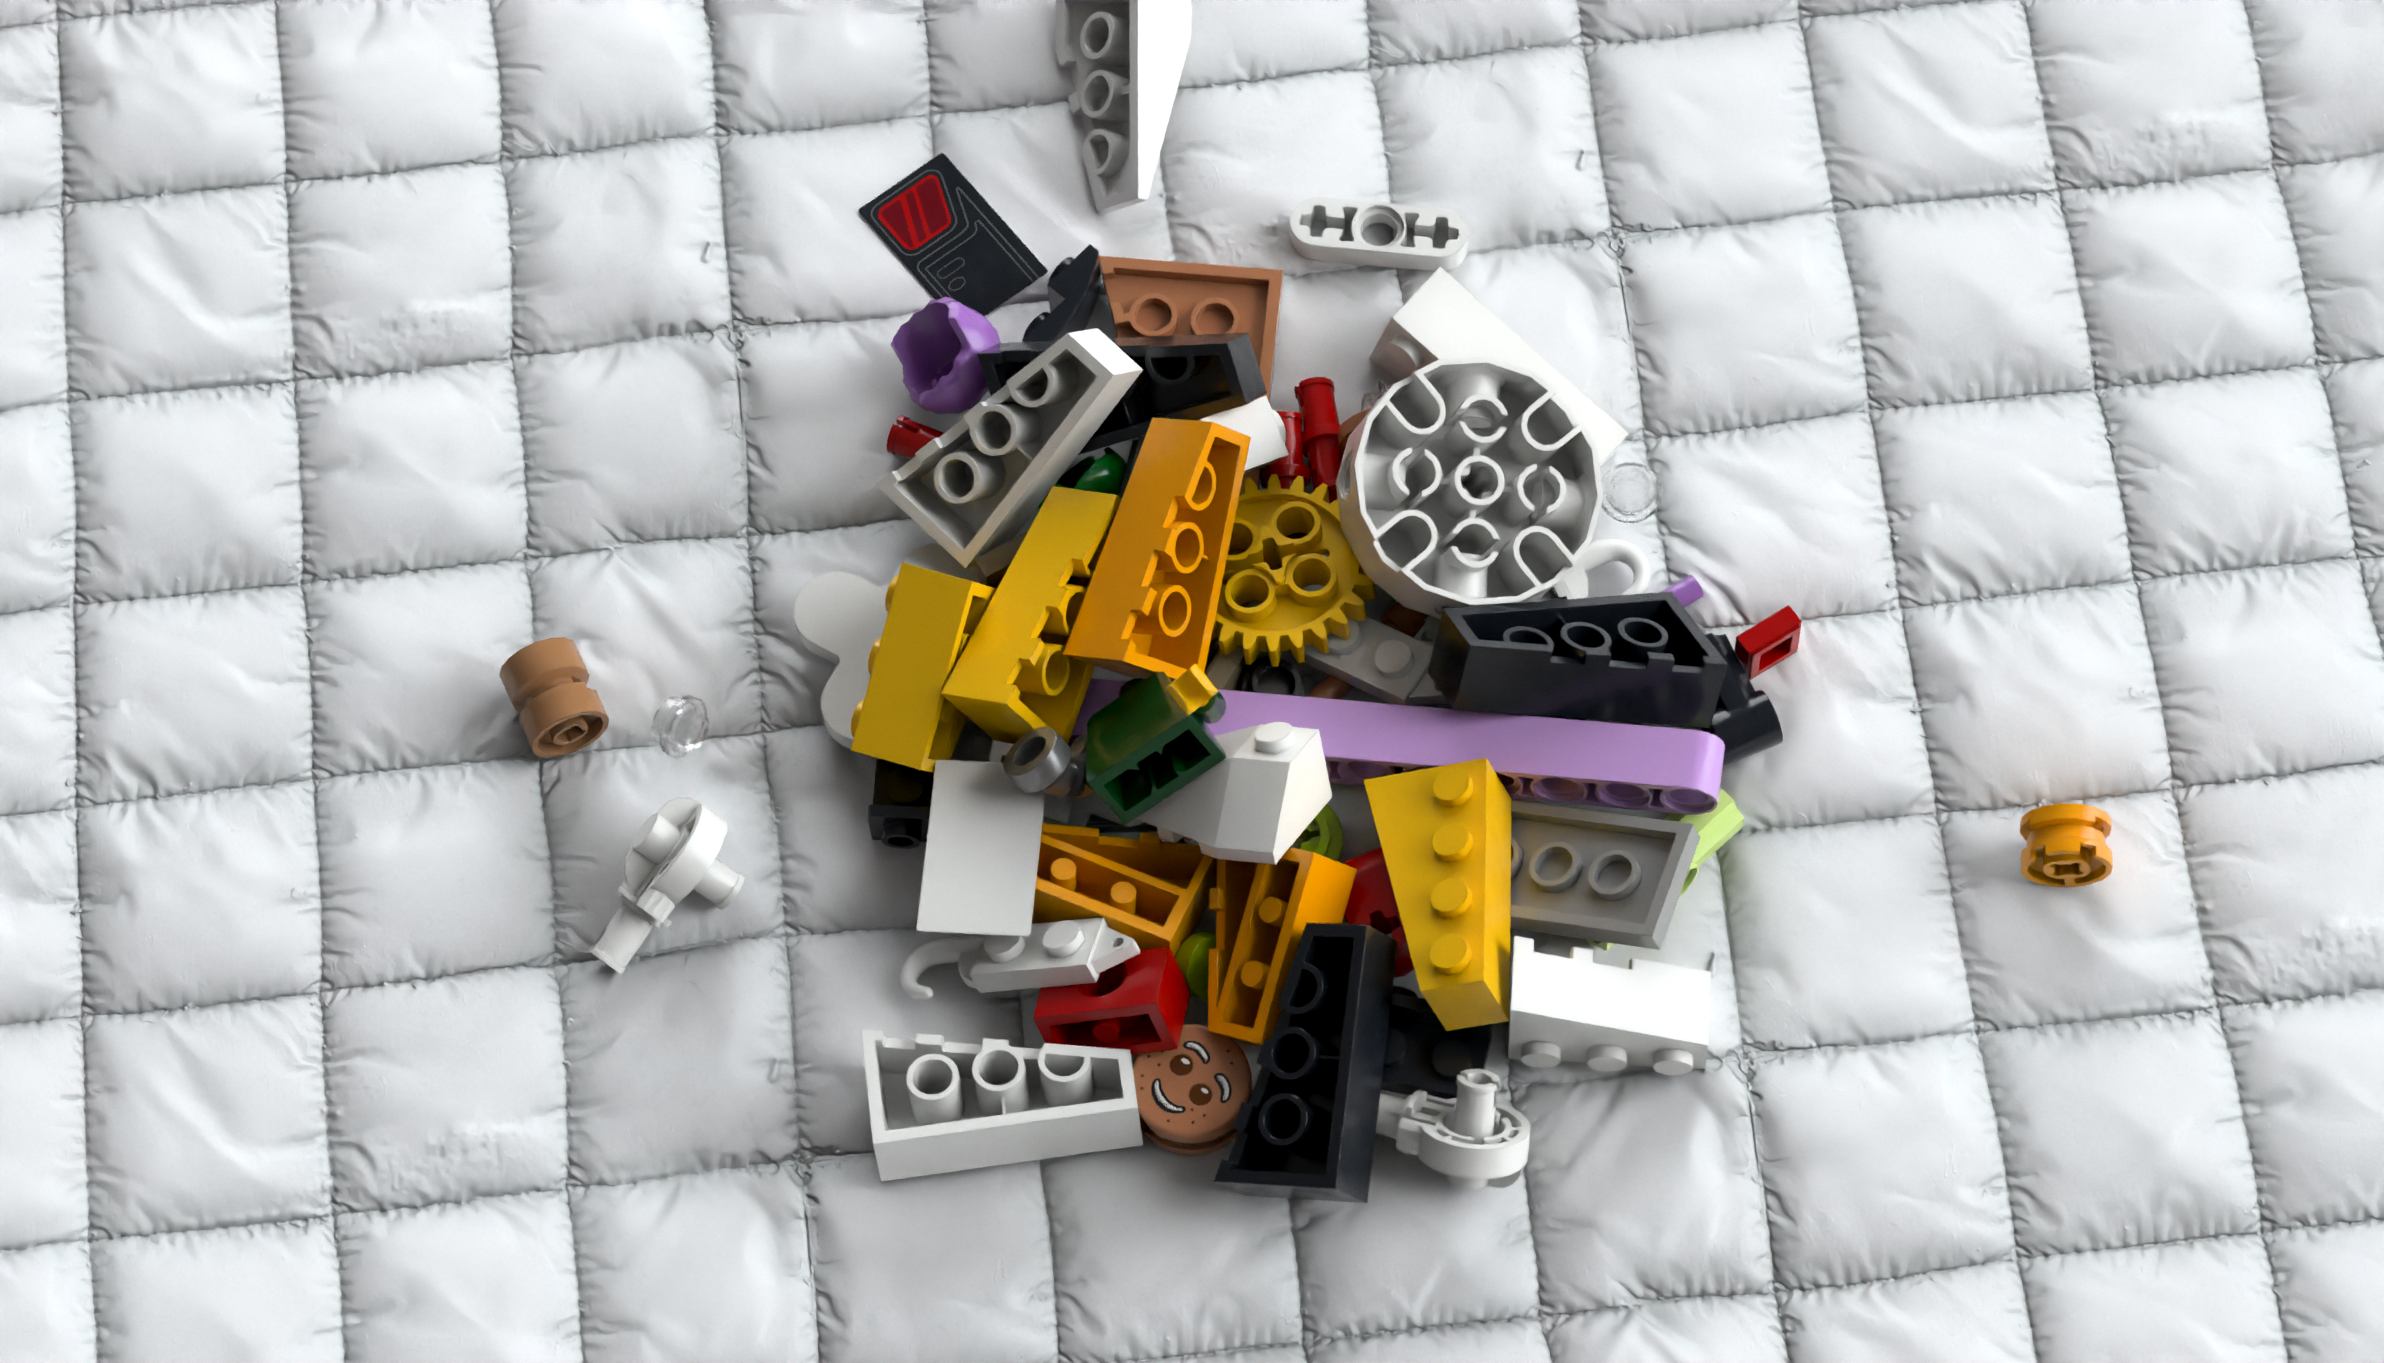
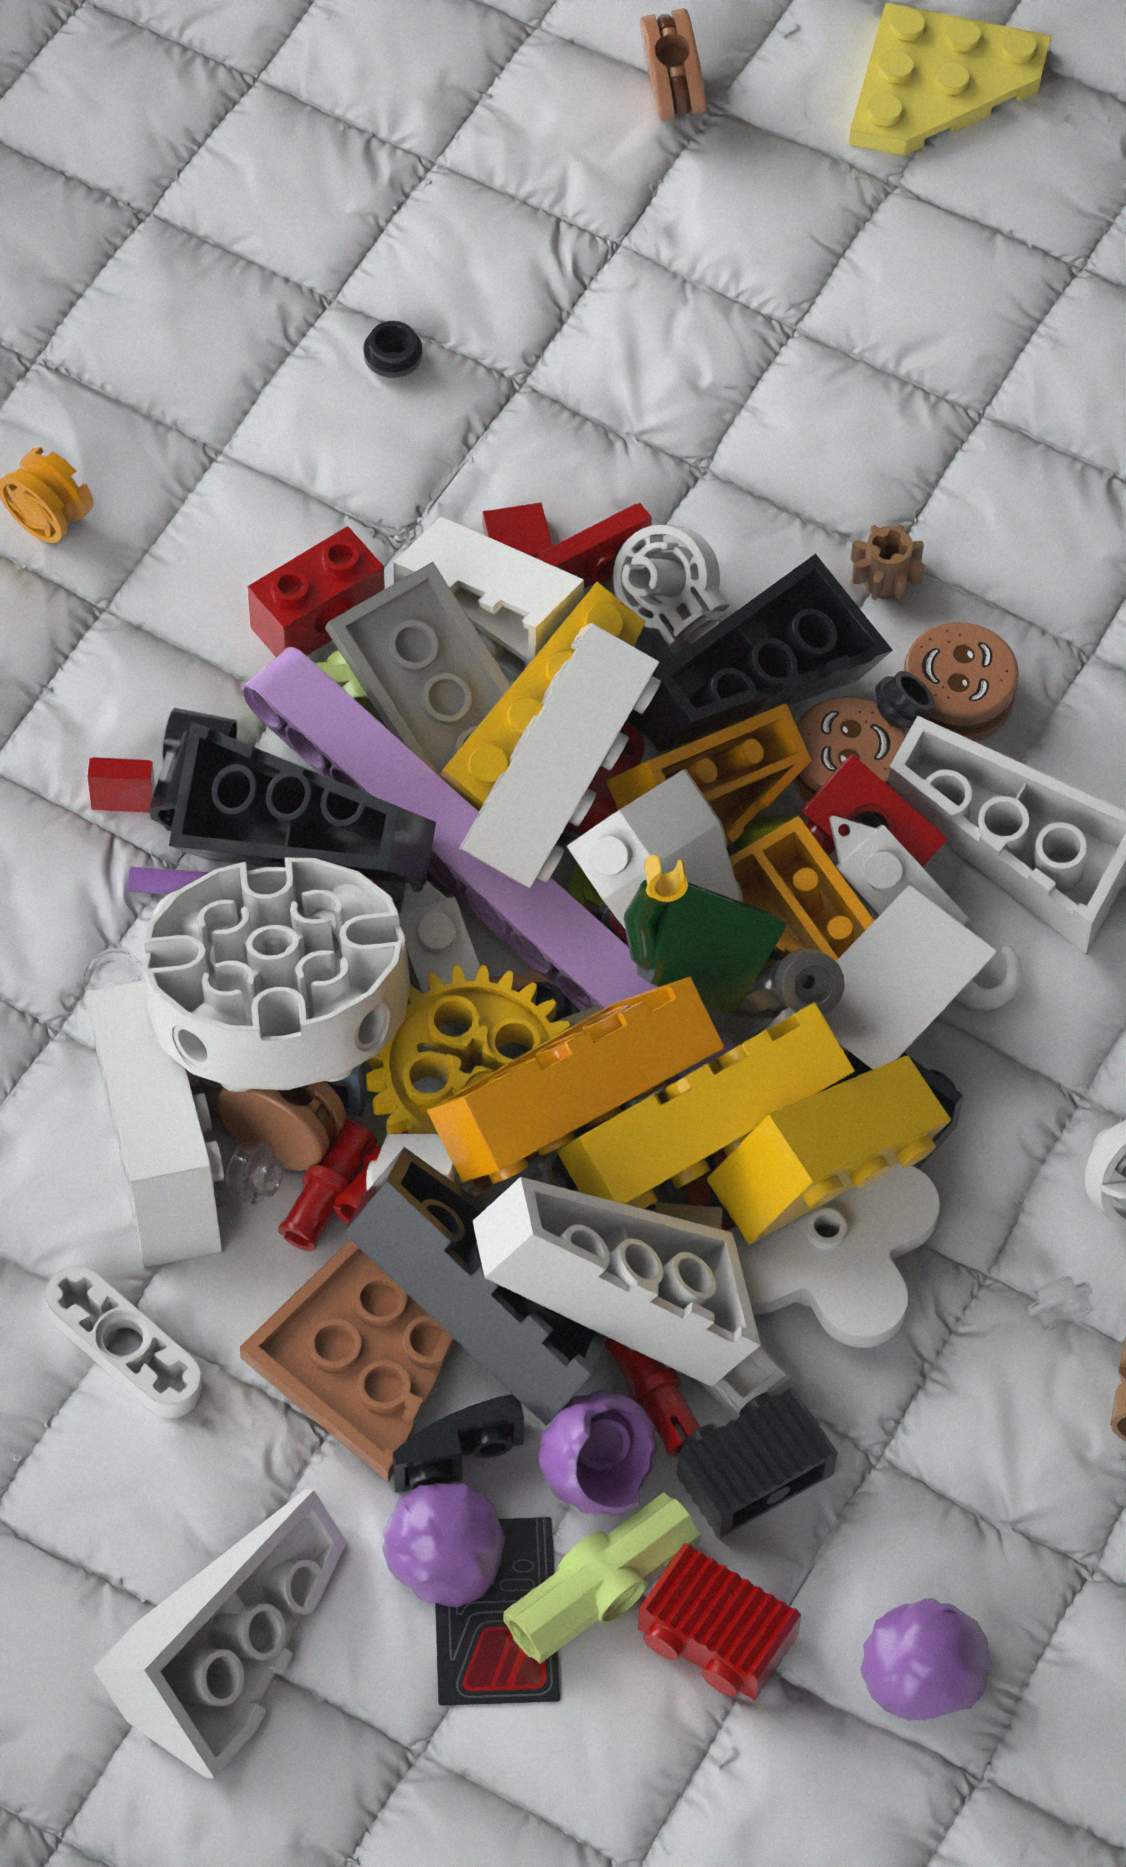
camera: 150 degrees left, 5 degrees down
none -> red brick [248,526,385,657]
none -> black plate [363,321,423,378]
none -> medium lavender hair [382,1483,505,1608]
none -> white wedge [459,623,661,888]
none -> red tile [482,502,552,559]
none -> yellowish green piece [503,1492,701,1664]
none -> red plate [537,503,652,589]
none -> red brick [638,1543,802,1701]
none -> black brick [676,1388,838,1538]
none -> white tile [697,1345,791,1420]
none -> medium nougat gear [851,525,925,600]
none -> medium lavender hair [860,1598,992,1721]
none -> black plate [875,671,935,730]
none -> nougat head [904,622,1019,741]

